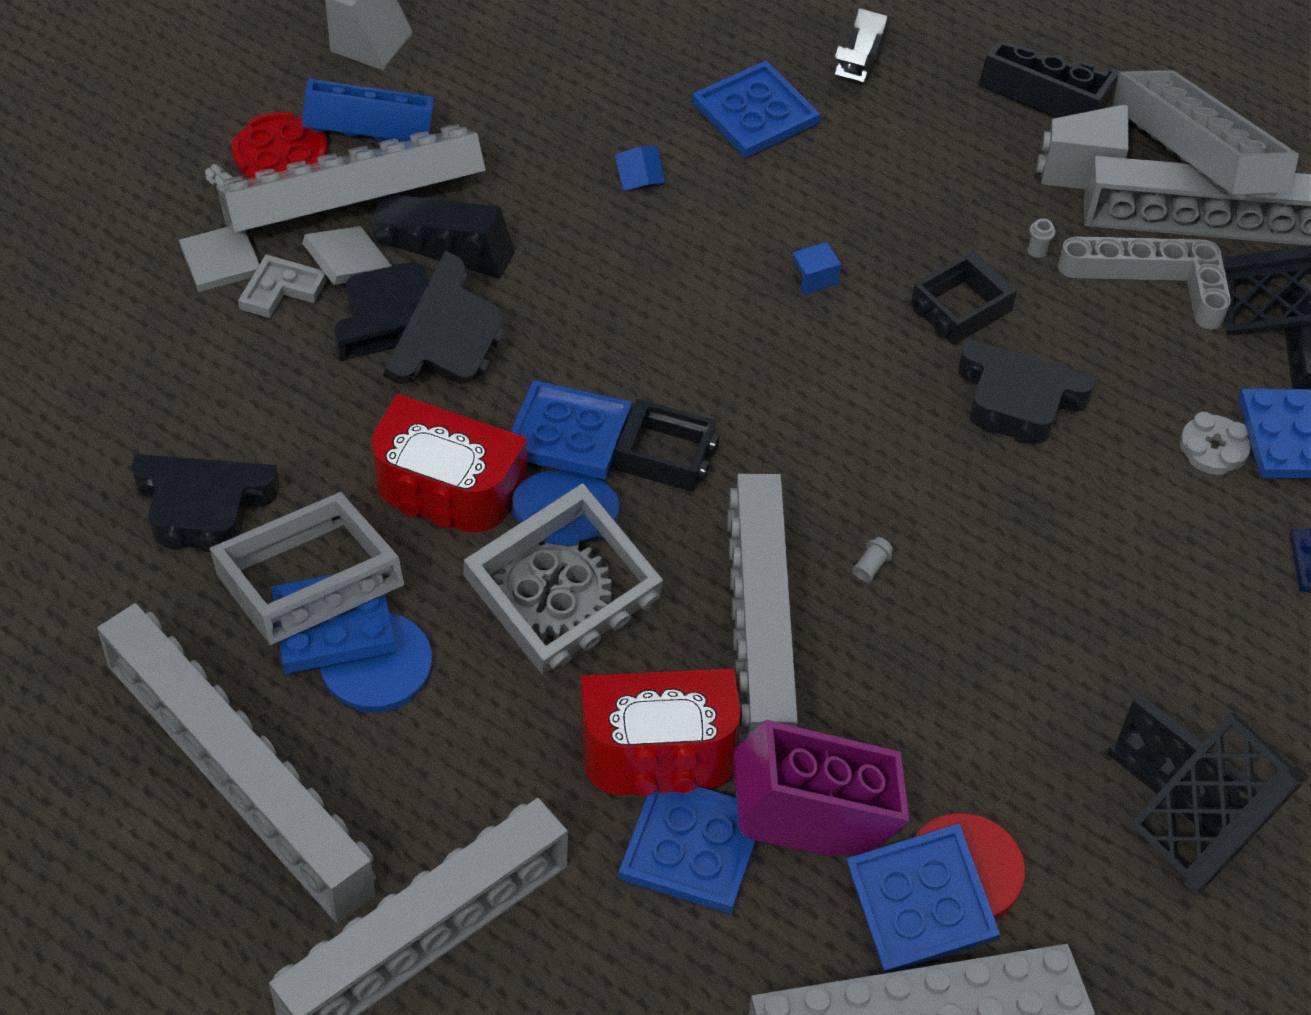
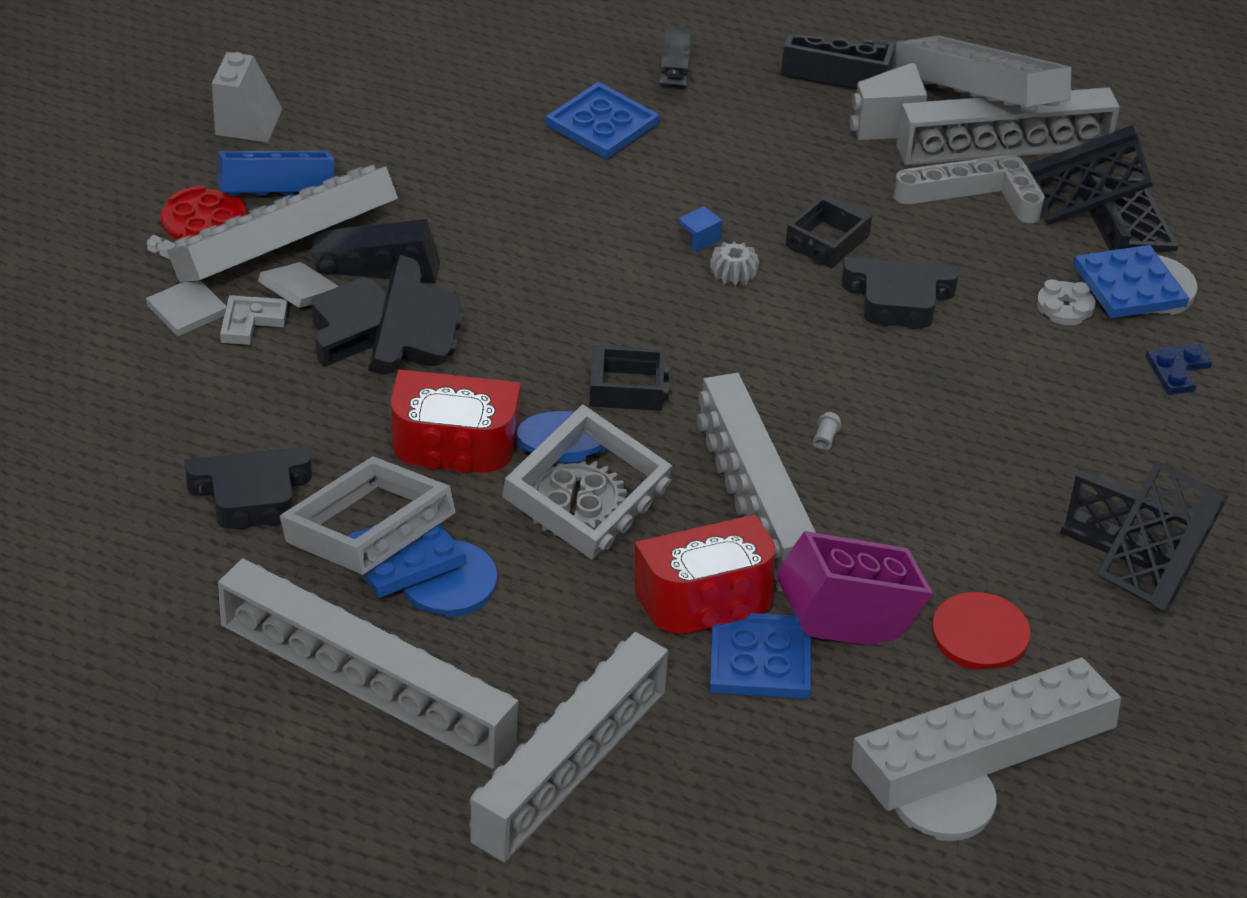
camera: 15 degrees left, 10 degrees down
blue plate [511,380,632,479] -> none
blue panel [615,146,665,191] -> none
blue plate [846,824,1000,974] -> none
light grey pin [1027,219,1056,258] -> none
none -> light grey gear [710,241,759,287]

